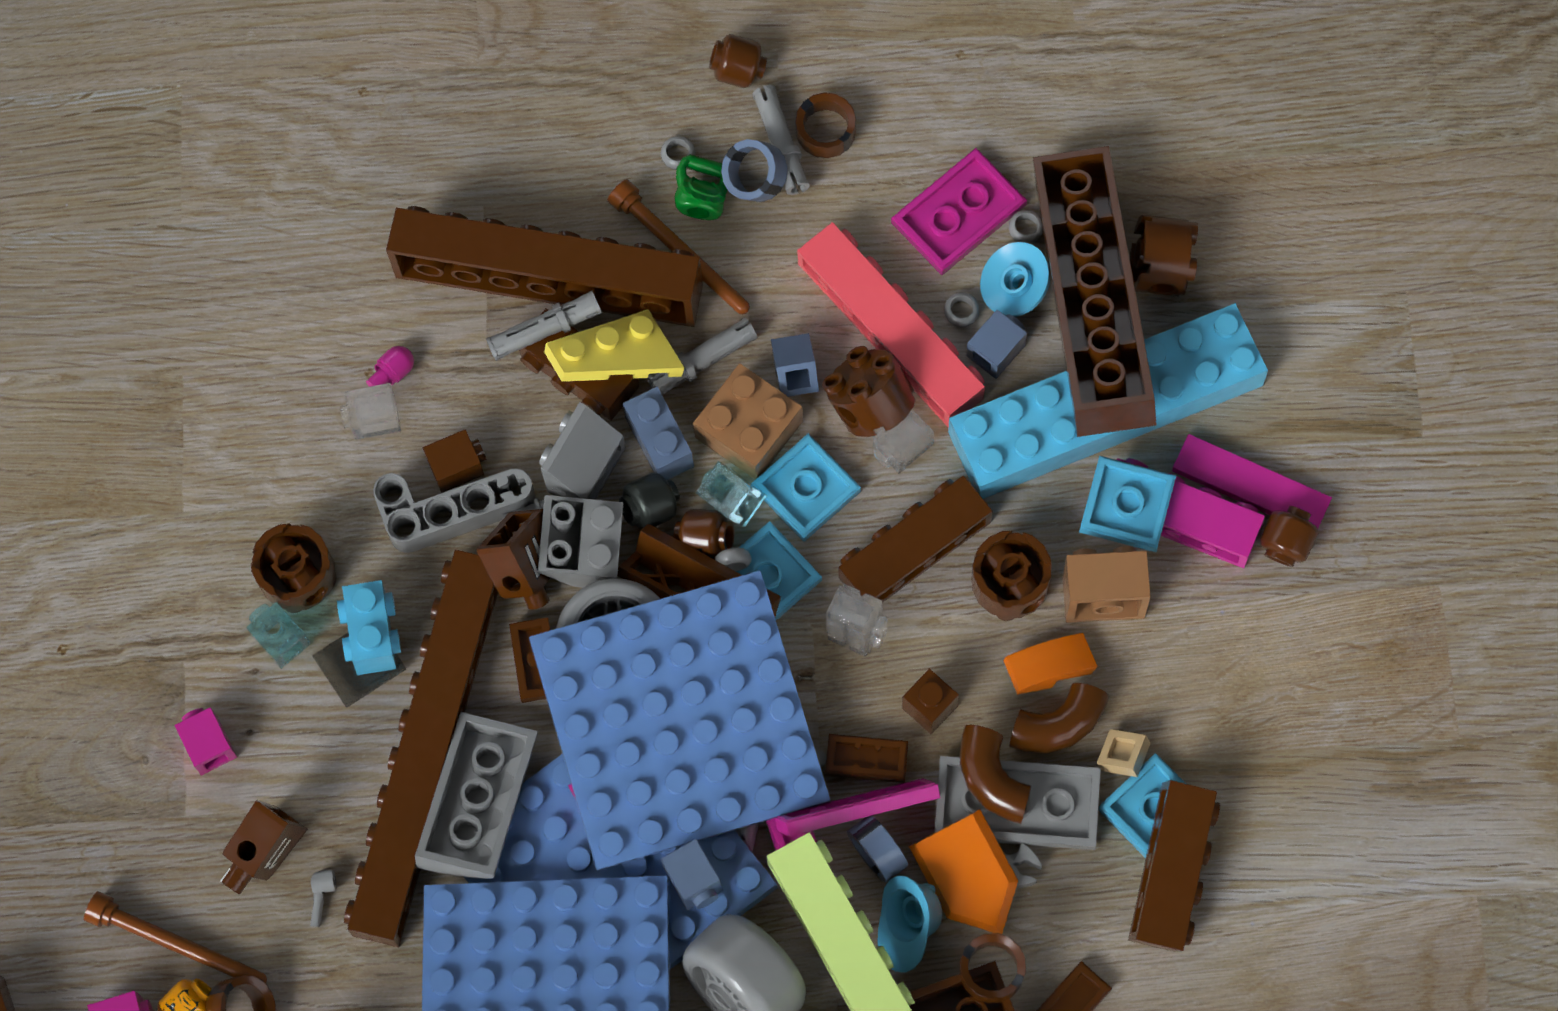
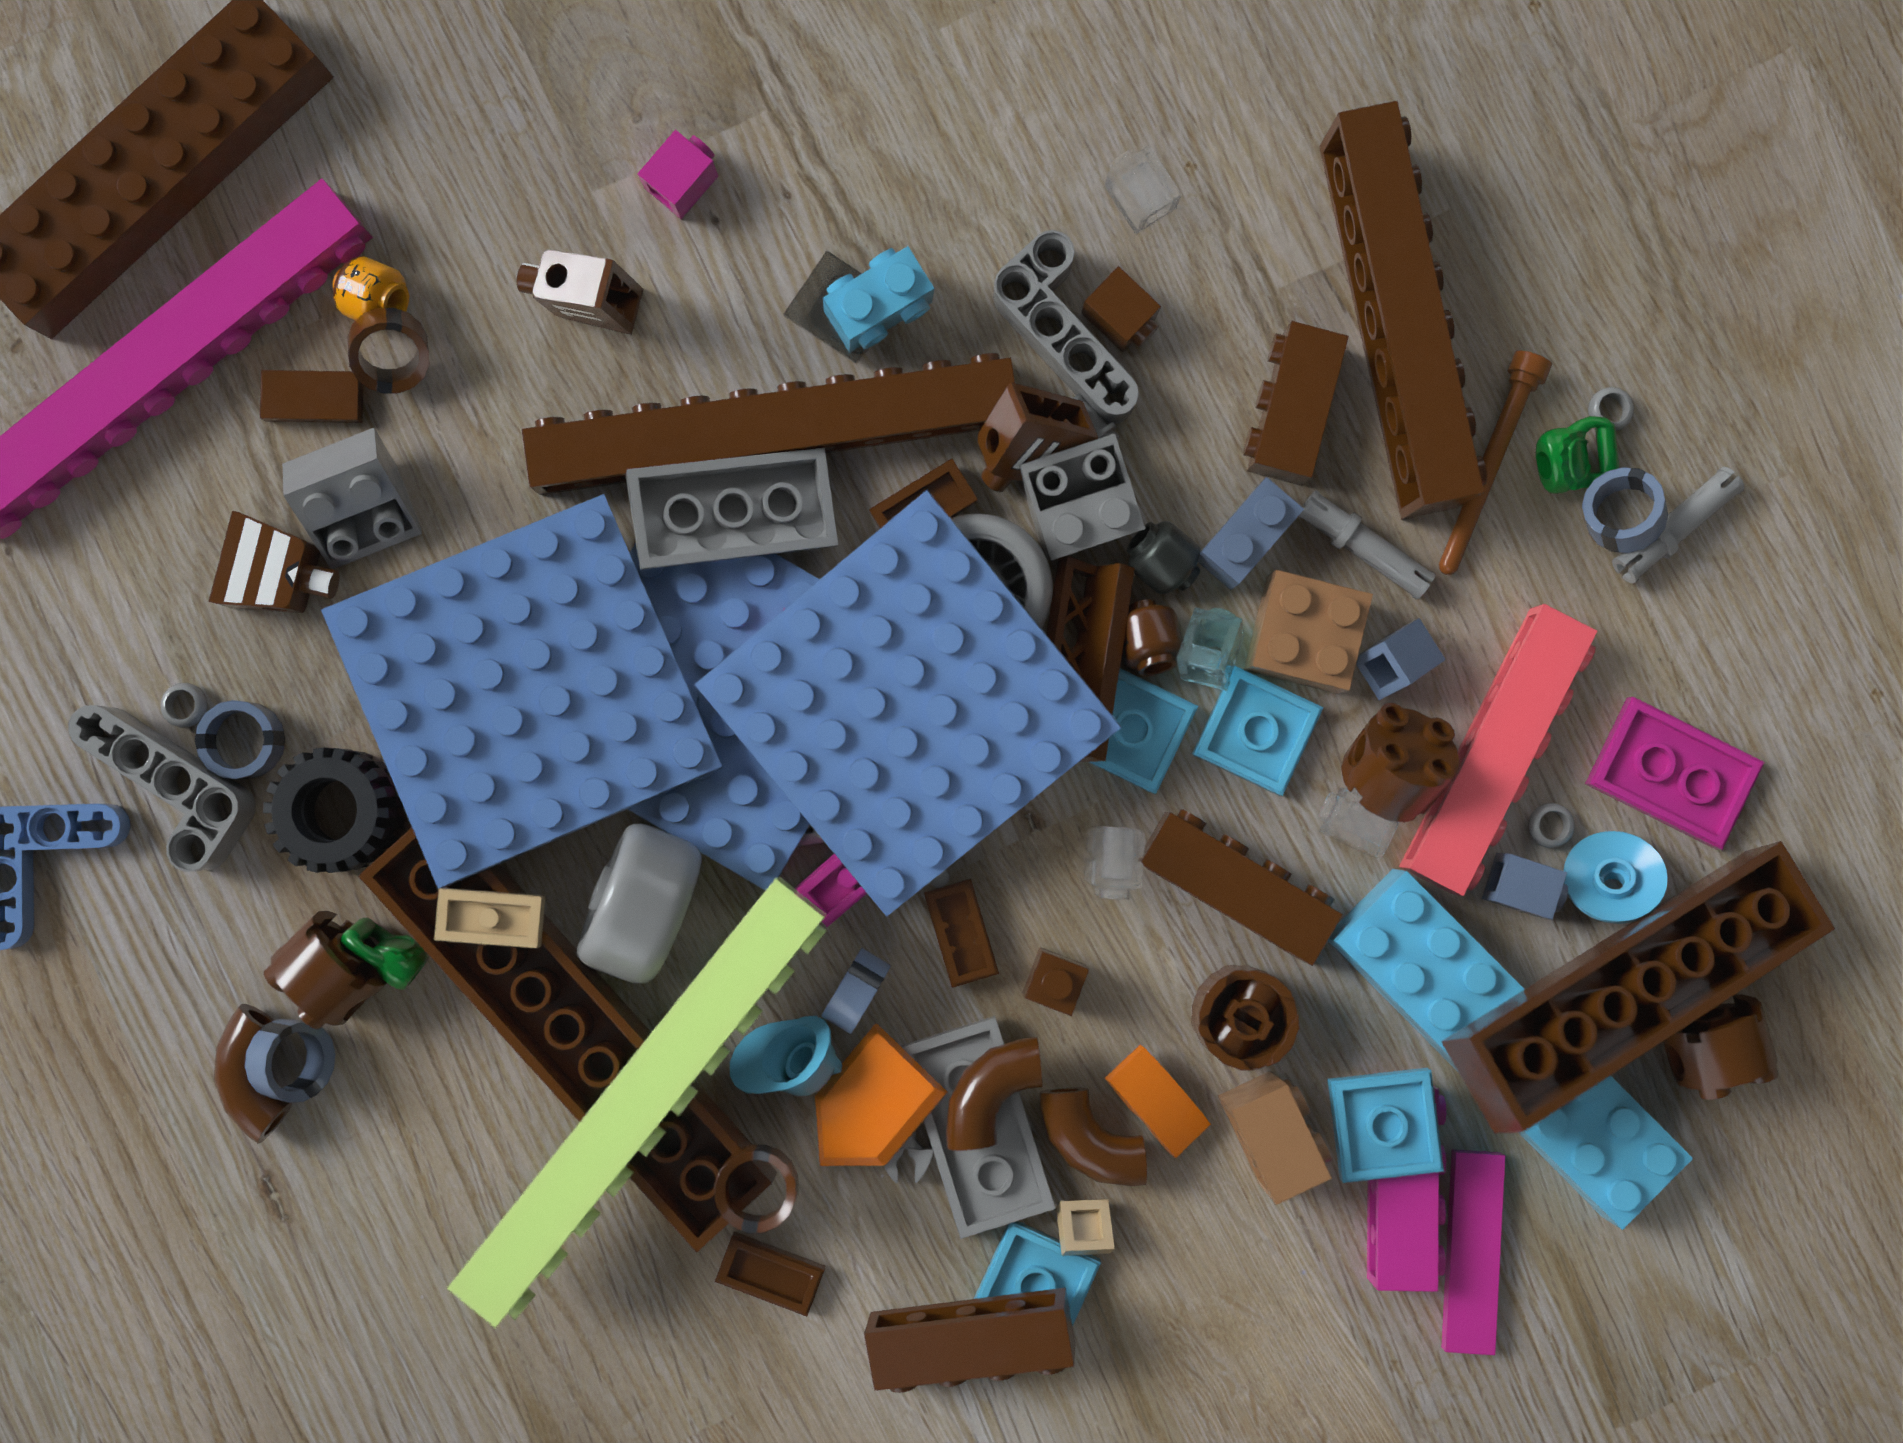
camera: 60 degrees right, 15 degrees up
dark orange piece [84,891,267,983] -> none
clear light blue brick [246,602,311,669] -> none
reddish brown brick [251,523,337,613] -> none
light grey hand [310,870,336,927] -> none
dark pink cylinder [366,346,414,392] -> none
light grey pin [486,291,602,361] -> none
light grey slope [539,402,626,500] -> none
light yellow wing [544,309,684,382] -> none
sand blue brick [661,839,723,910] -> none
reddish brown head [709,34,767,88] -> none
light grey piece [715,548,751,571] -> none
dark pink tile [775,778,940,836] -> none
reddish brown piece [795,92,856,159] -> none
light grey piece [1009,210,1043,244] -> none
reddish brown head [1260,506,1318,567] -> none

